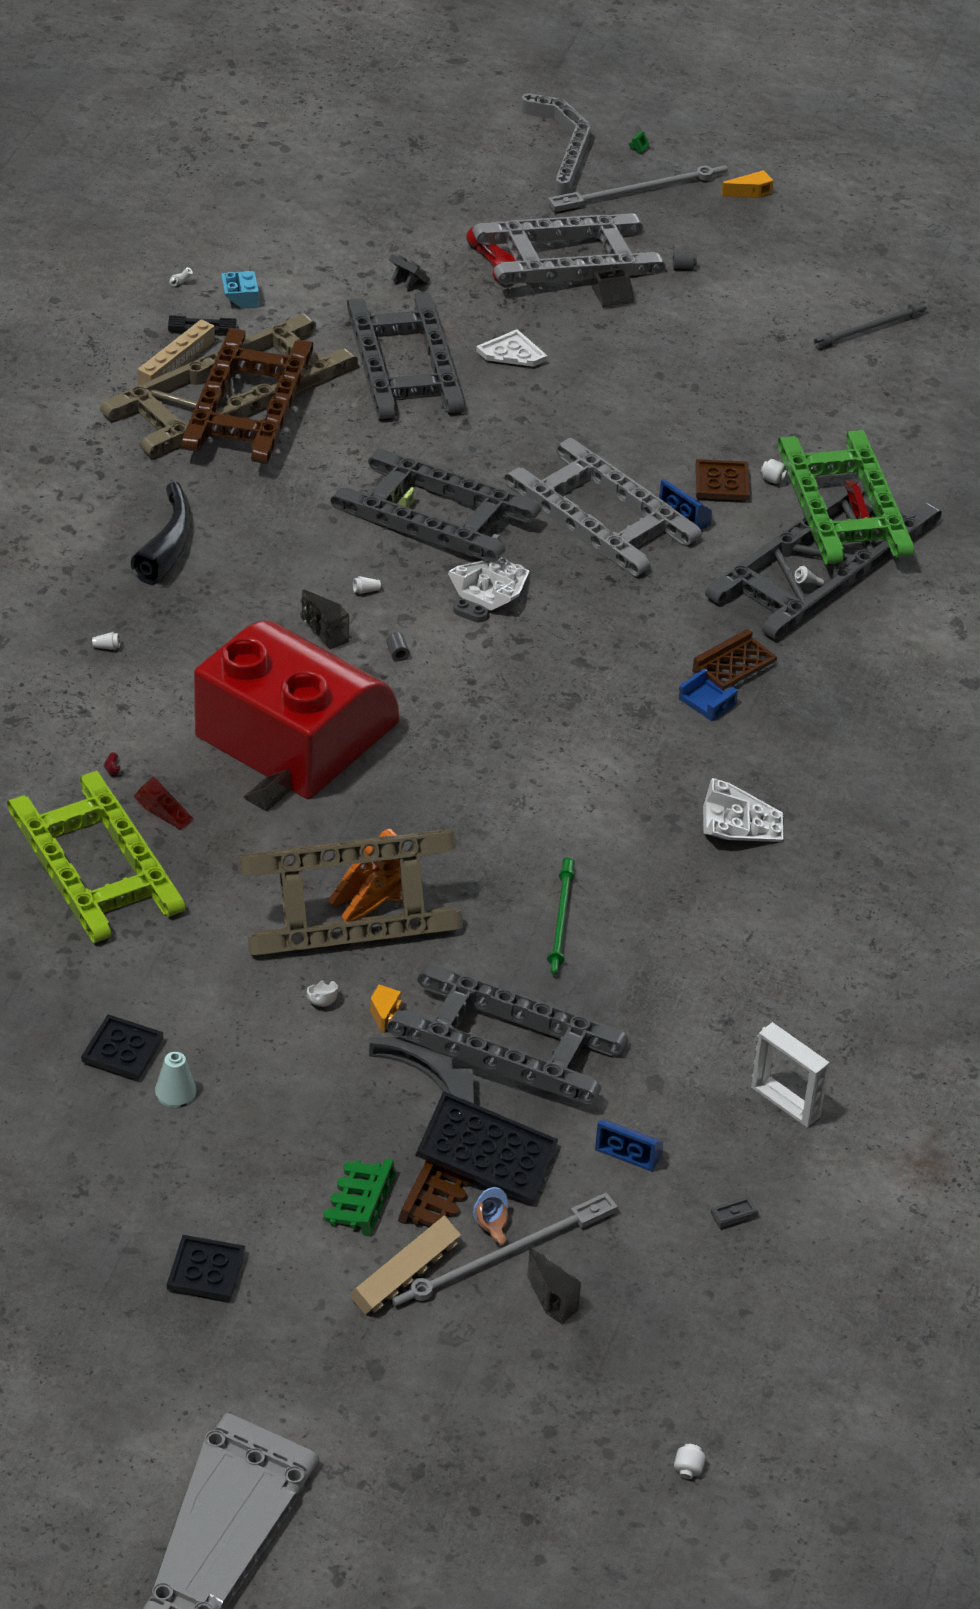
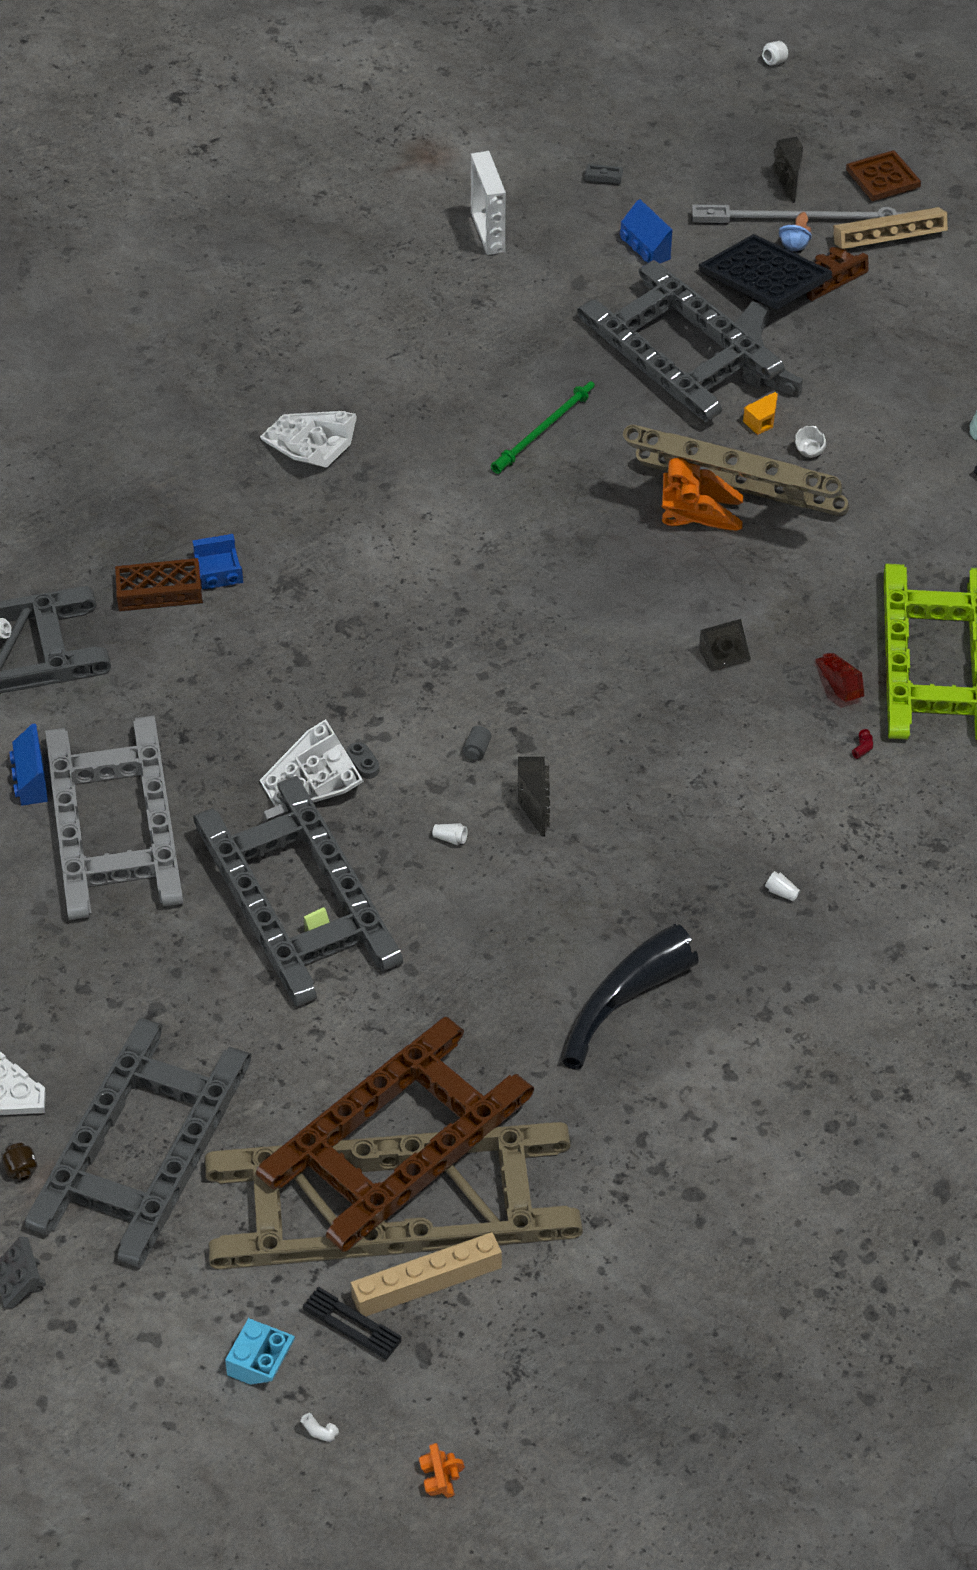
camera: 145 degrees left, 5 degrees up
red piece [194,621,399,799] -> none
green fence [323,1158,396,1236] -> none
none -> dark brown head [2,1143,37,1181]
none -> orange hips [419,1443,465,1498]
none -> reddish brown plate [846,150,921,201]

